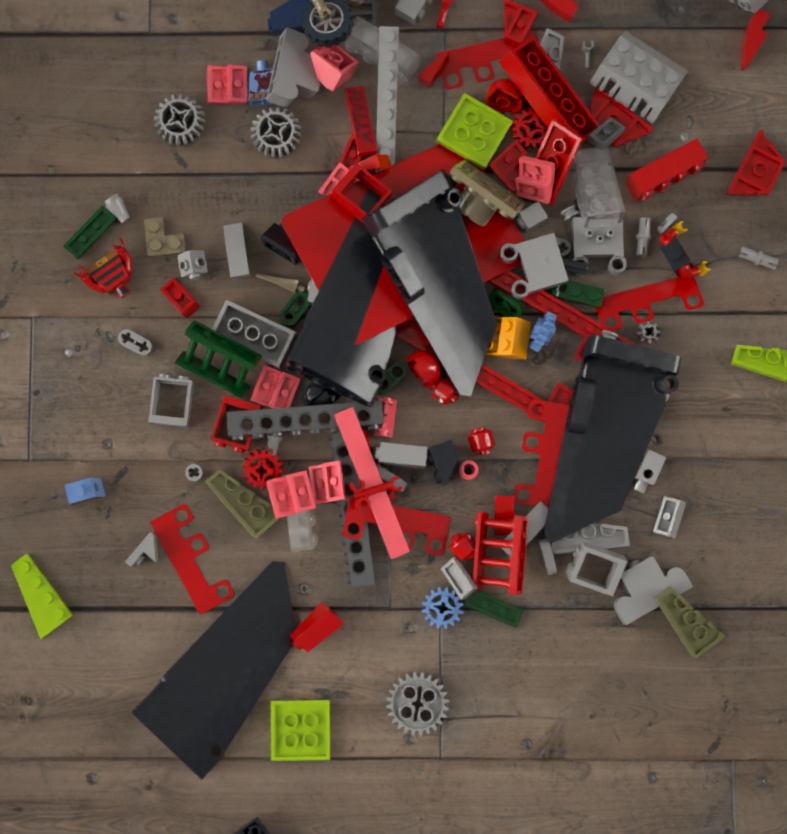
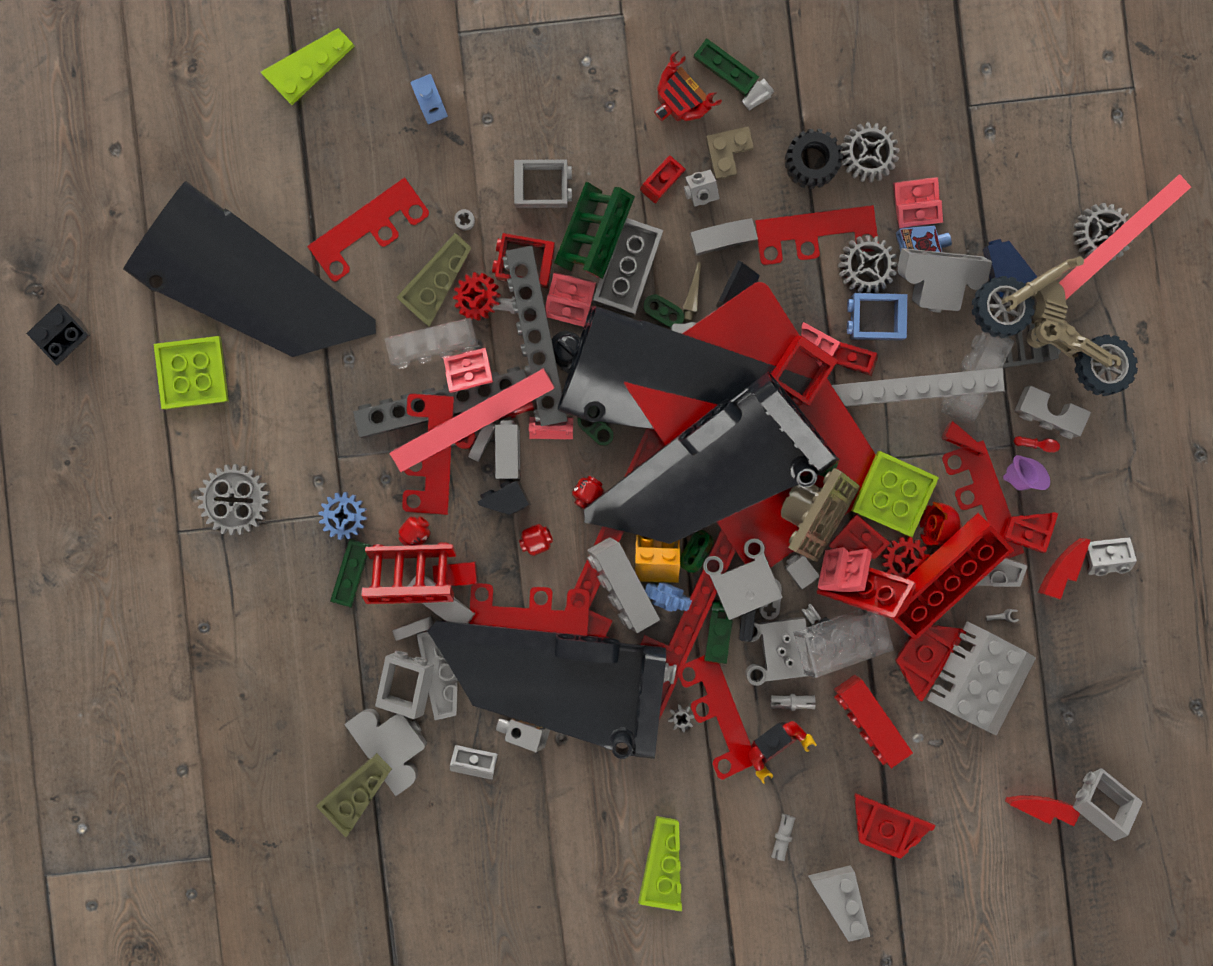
camera: 85 degrees right, 5 degrees up
light grey beam [118,329,153,357] -> none
light grey slope [125,532,158,567] -> none
coral slope [266,471,316,519] -> none
red slope [290,601,344,653] -> none
coral slope [311,45,359,91] -> none
red tile [344,86,377,156] -> none
red slope [348,154,391,171] -> none
red bar [349,476,403,510] -> none
red cylinder [406,350,441,389] -> none
light grey tile [441,557,477,600] -> none
coral brick [458,460,479,481] -> none
dark grey plate [587,117,626,151] -> none
light grey tile [657,213,678,234] -> none
none -> light grey brick [587,537,660,633]
none -> red piece [755,205,879,265]
none -> black tyre [785,129,843,189]
none -> medium blue window [847,293,907,341]
none -> medium lavender piece [1003,455,1050,490]

